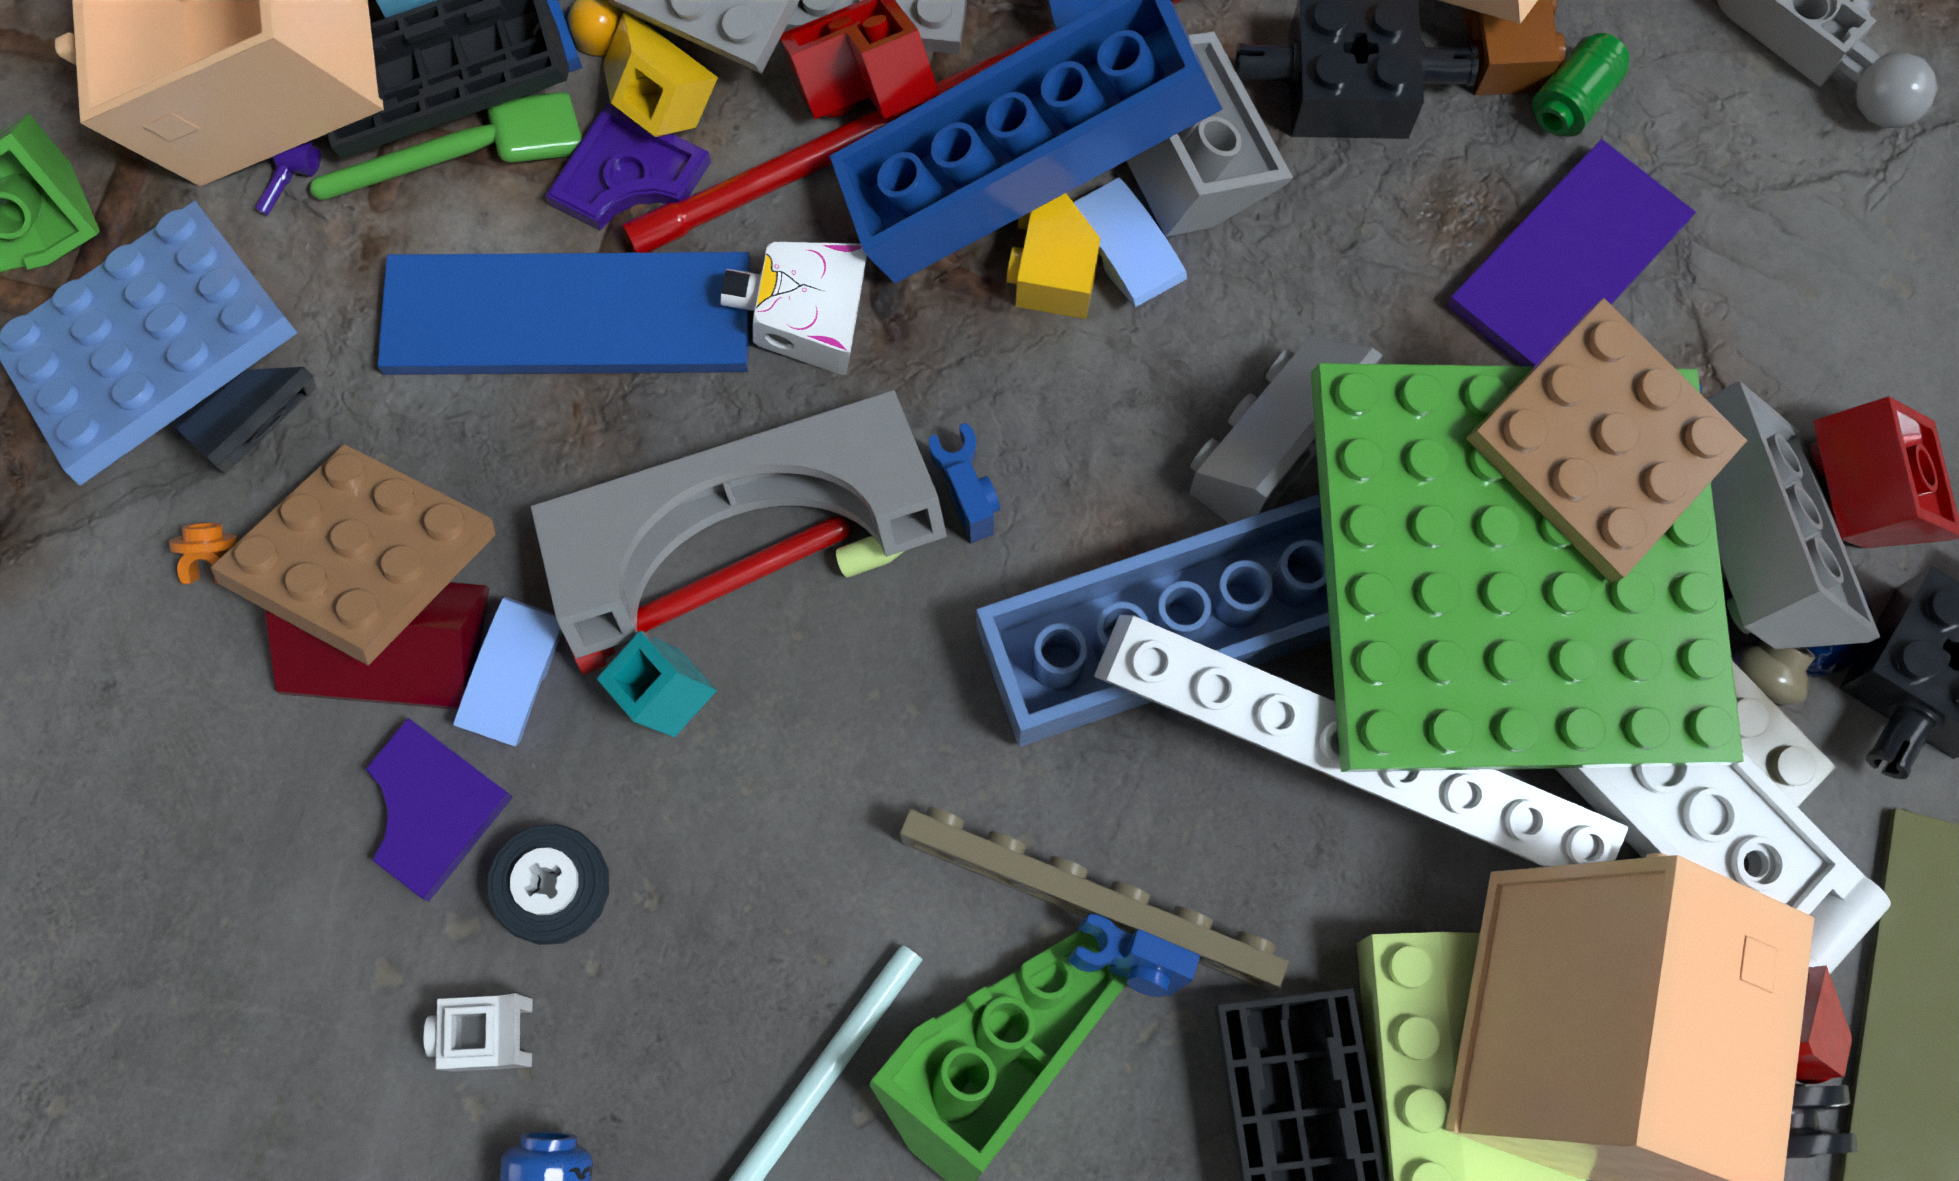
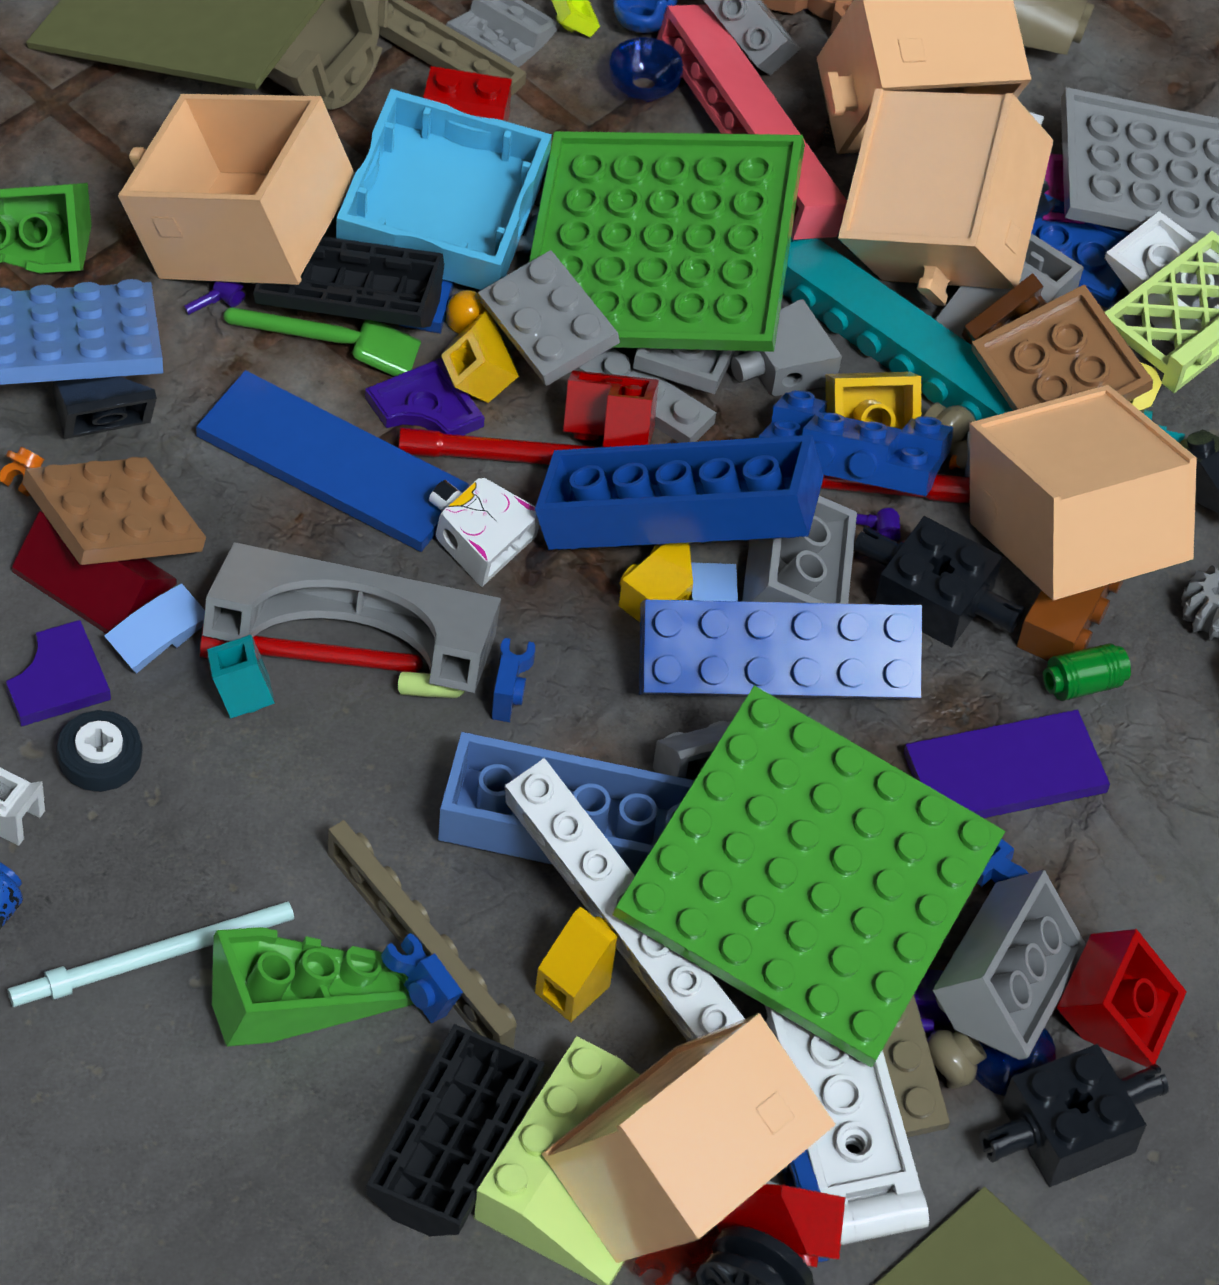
camera: 25 degrees right, 20 degrees down
medium nougat plate [1466,298,1748,583] -> none
none -> yellow slope [535,906,617,1023]
none -> brick [639,599,922,700]
none -> dark purple hand [856,508,901,542]

